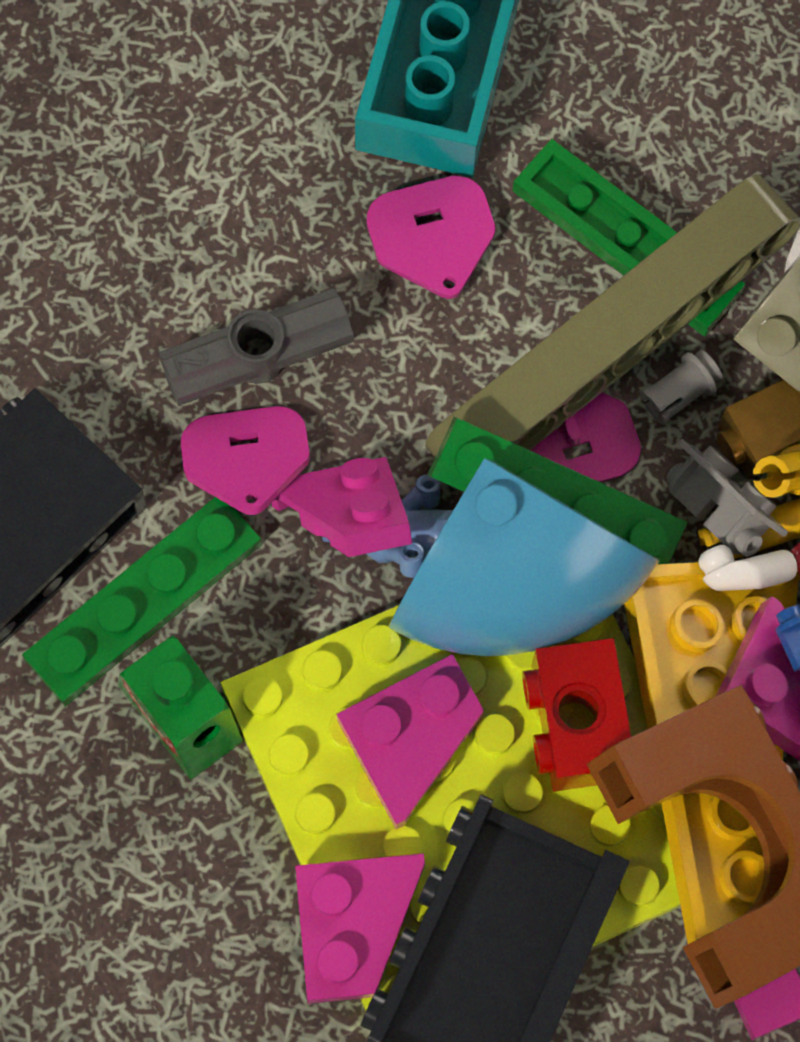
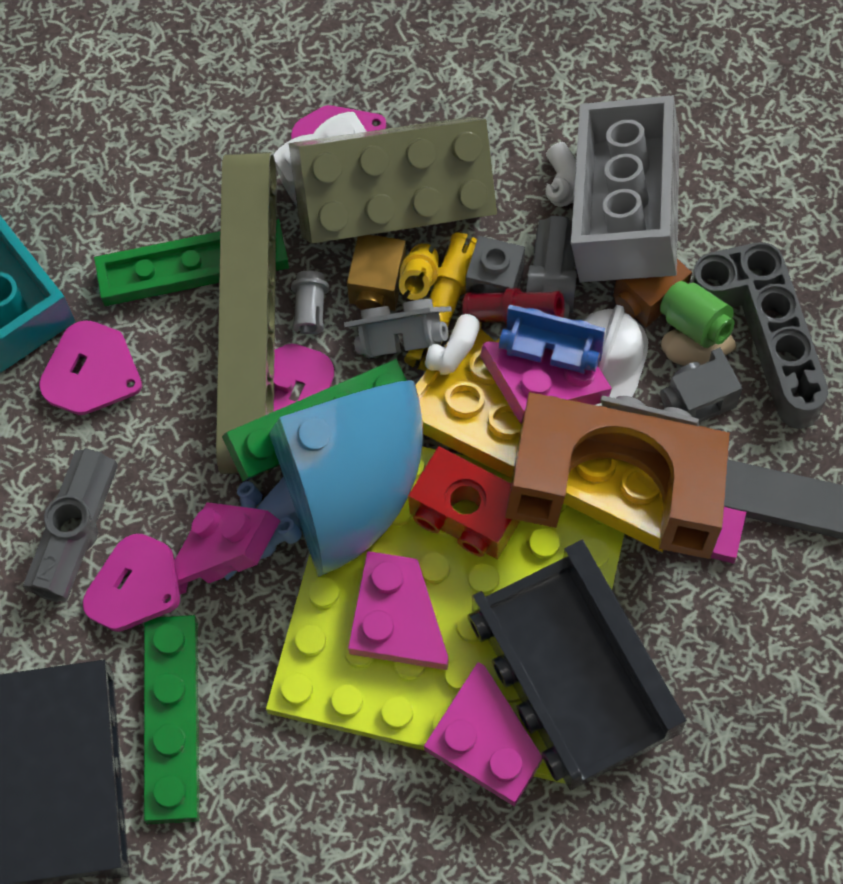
camera: 45 degrees left, 5 degrees down
green torso [118,635,243,781] -> none

